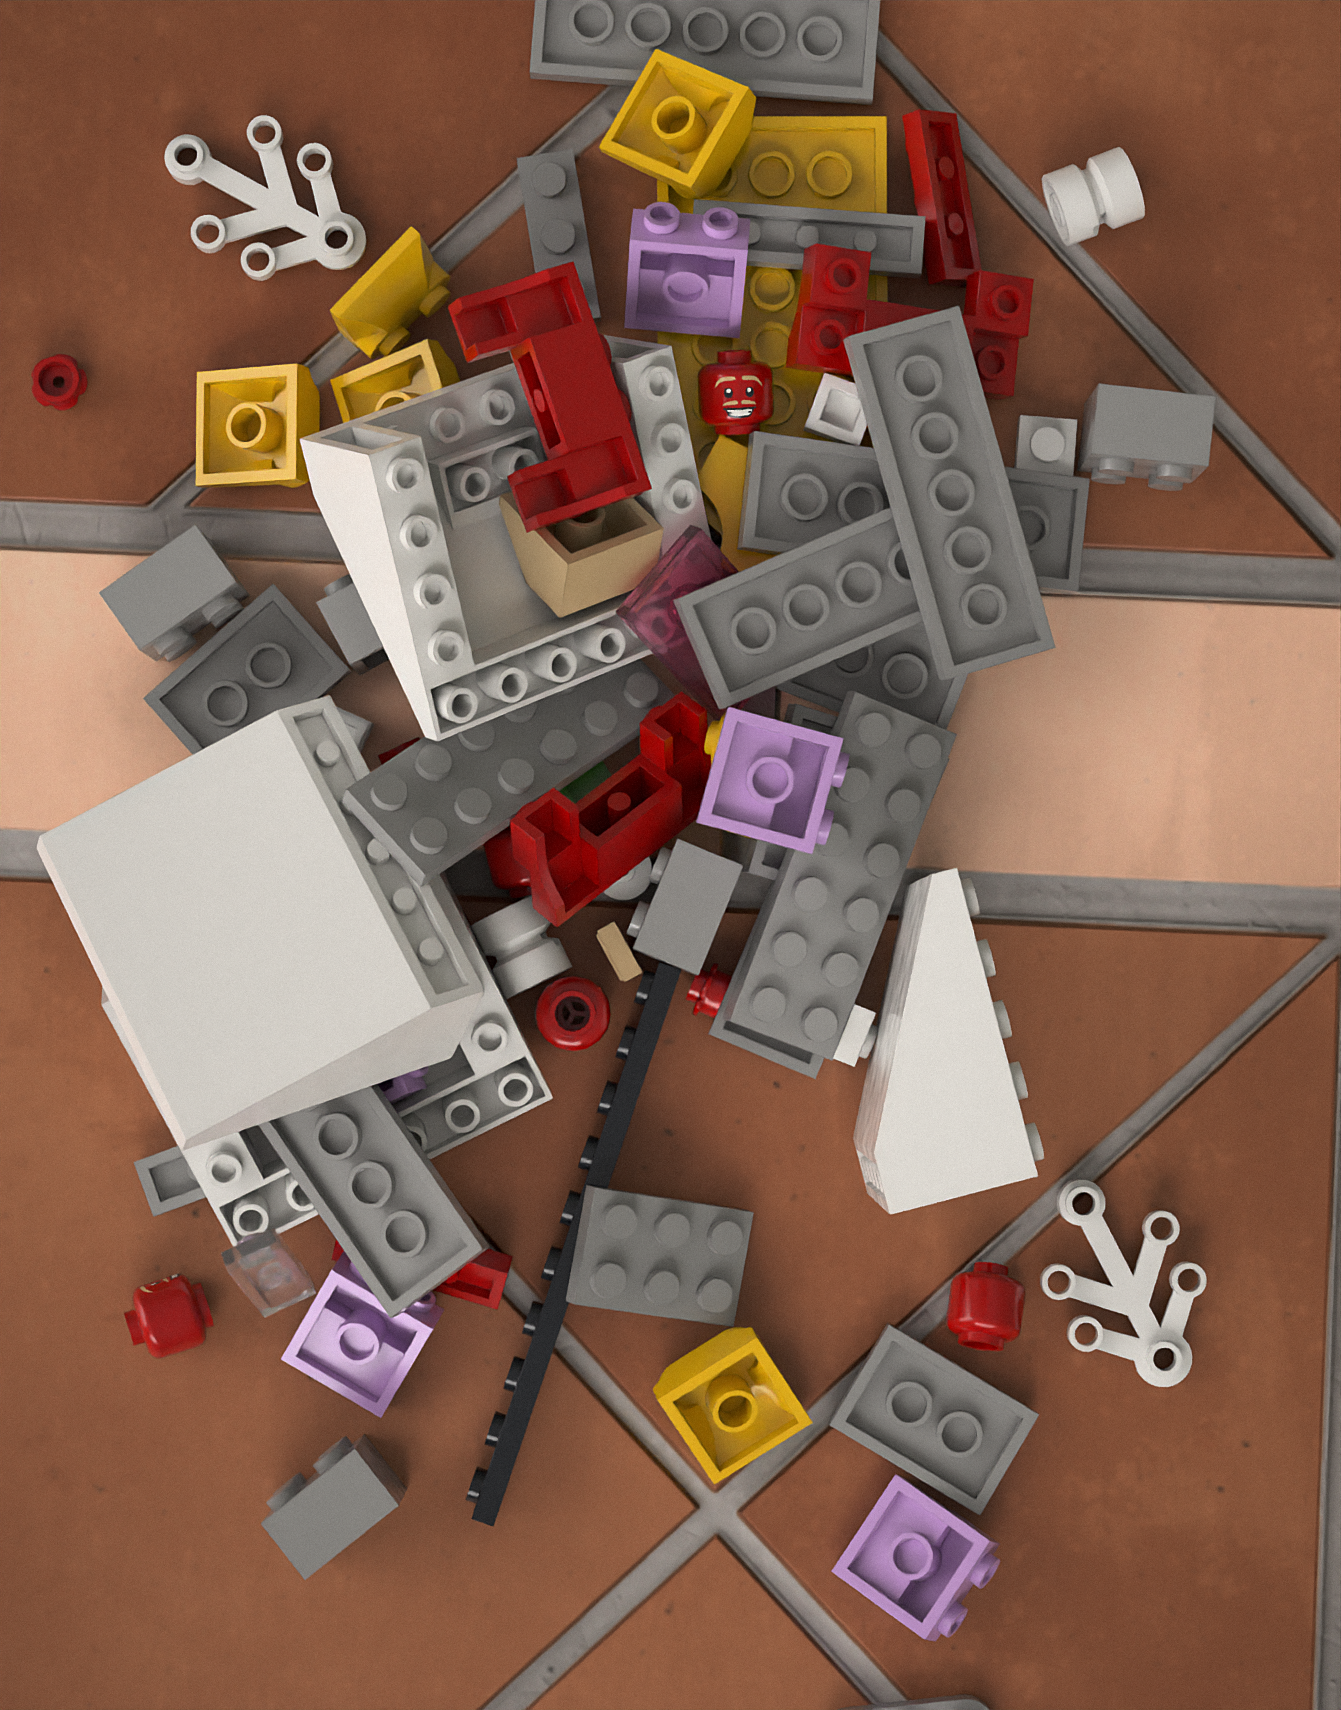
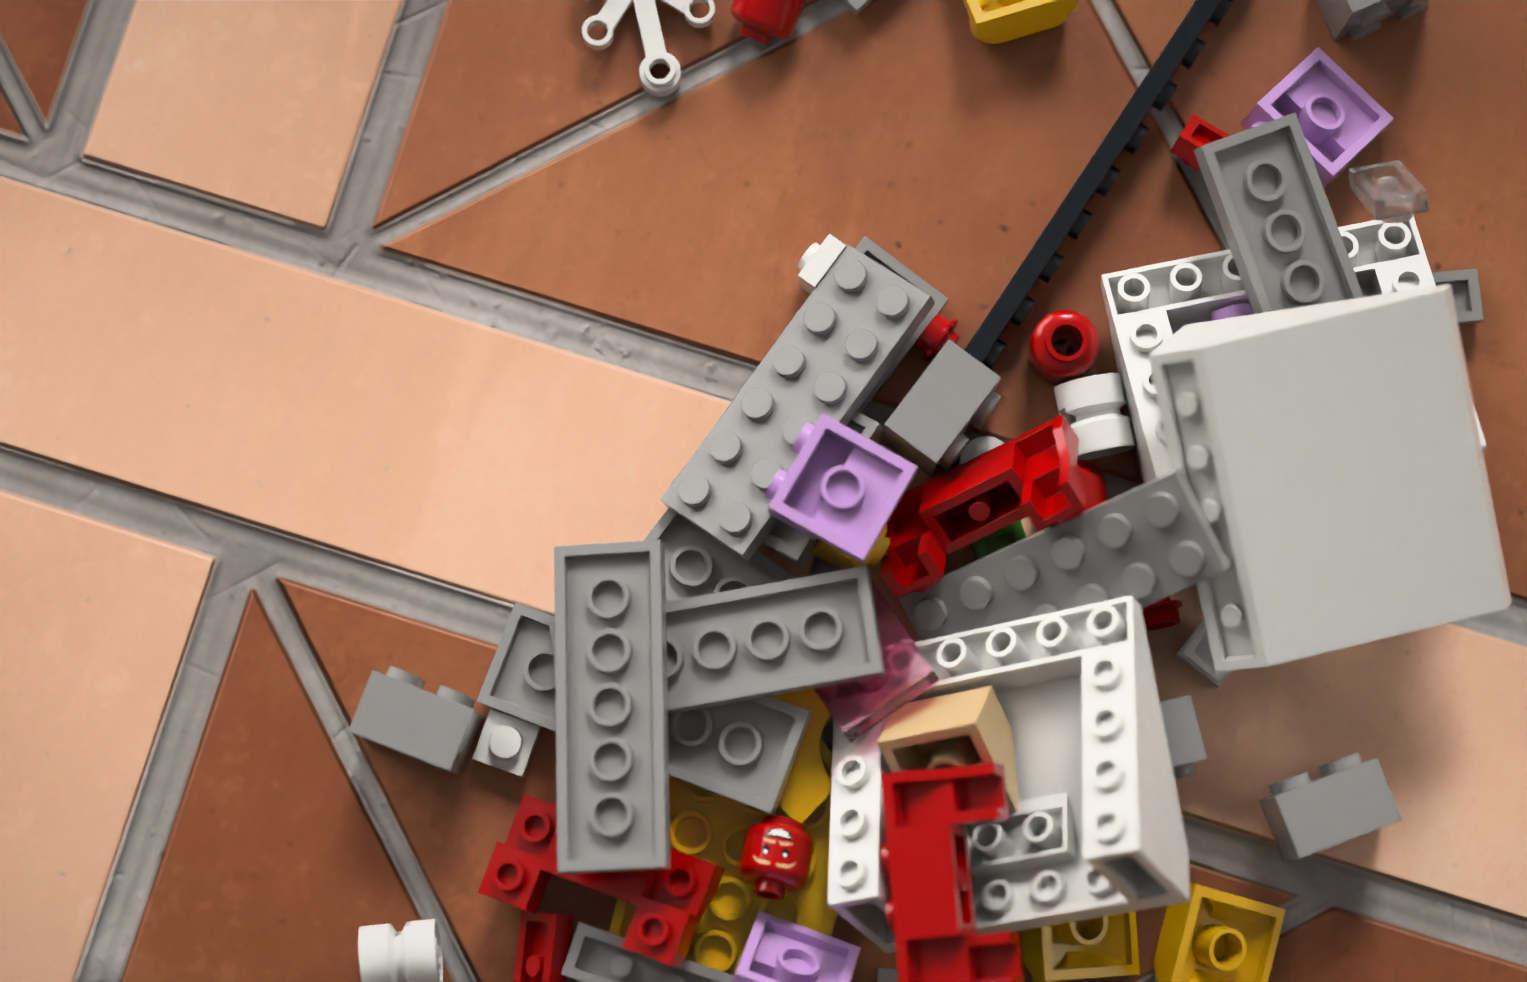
camera: 160 degrees left, 5 degrees down
red head [124,1274,214,1359] -> none
light grey plate [143,584,351,754] -> none
light grey plate [566,1185,754,1327] -> none
tan tile [596,921,643,982] -> none
white plate [804,372,867,446] -> none
white slope [853,868,1044,1215] -> none

